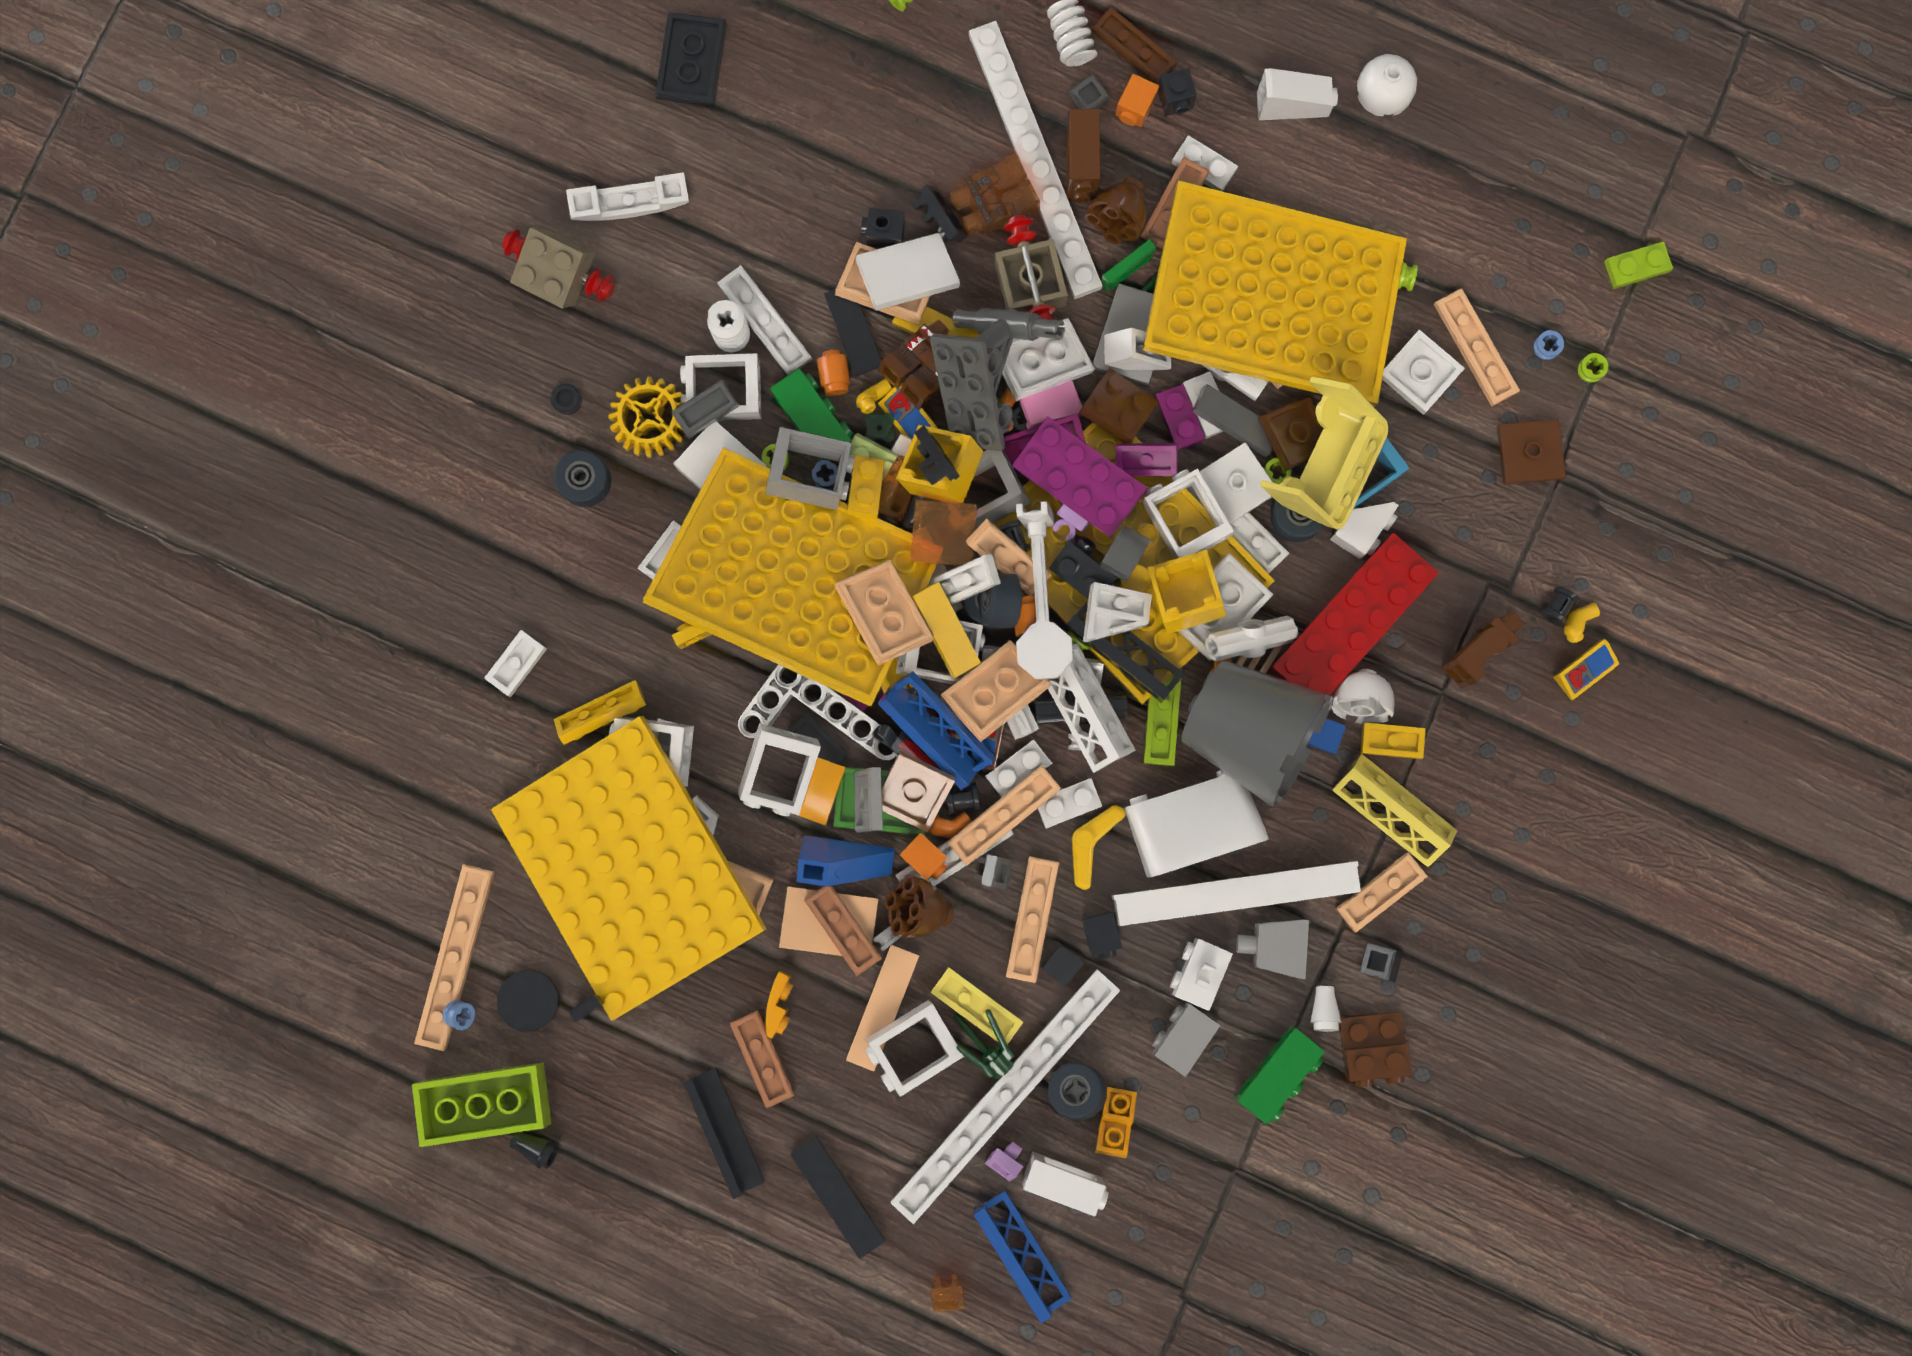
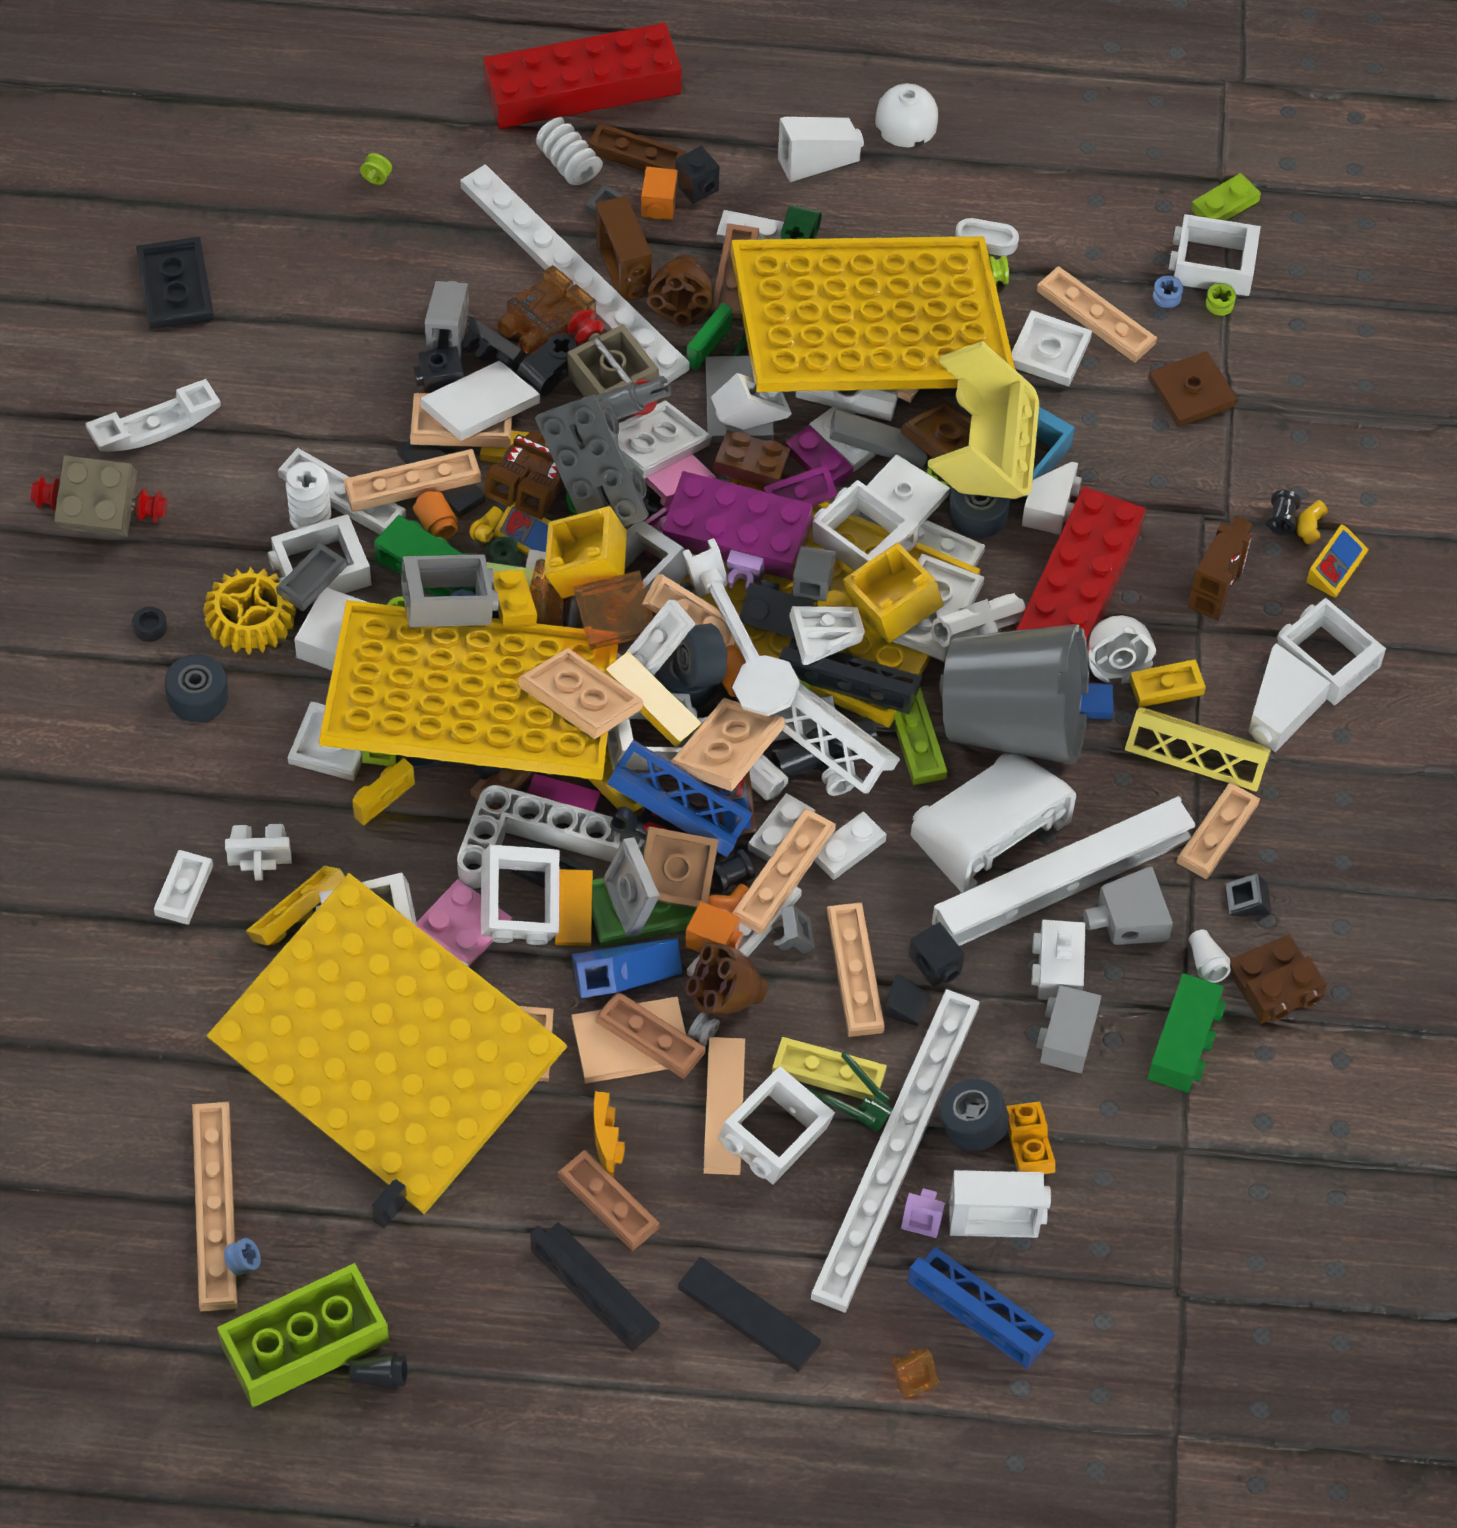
camera: 25 degrees left, 25 degrees down
black tile [497,970,560,1032] -> none
black plate [914,425,960,485] -> none
yellow piece [1071,805,1126,890] -> none
none -> white hips [225,824,292,881]
none -> light nougat tile [343,449,482,512]
none -> bright pink piece [417,879,513,967]
none -> light grey slope [425,281,469,361]
none -> black piece [517,333,577,396]
none -> dark green piece [780,204,822,239]
none -> white tile [955,218,1019,256]
none -> white window [1169,214,1261,296]
none -> white slope [1248,643,1331,752]
none -> white window [1277,598,1386,706]

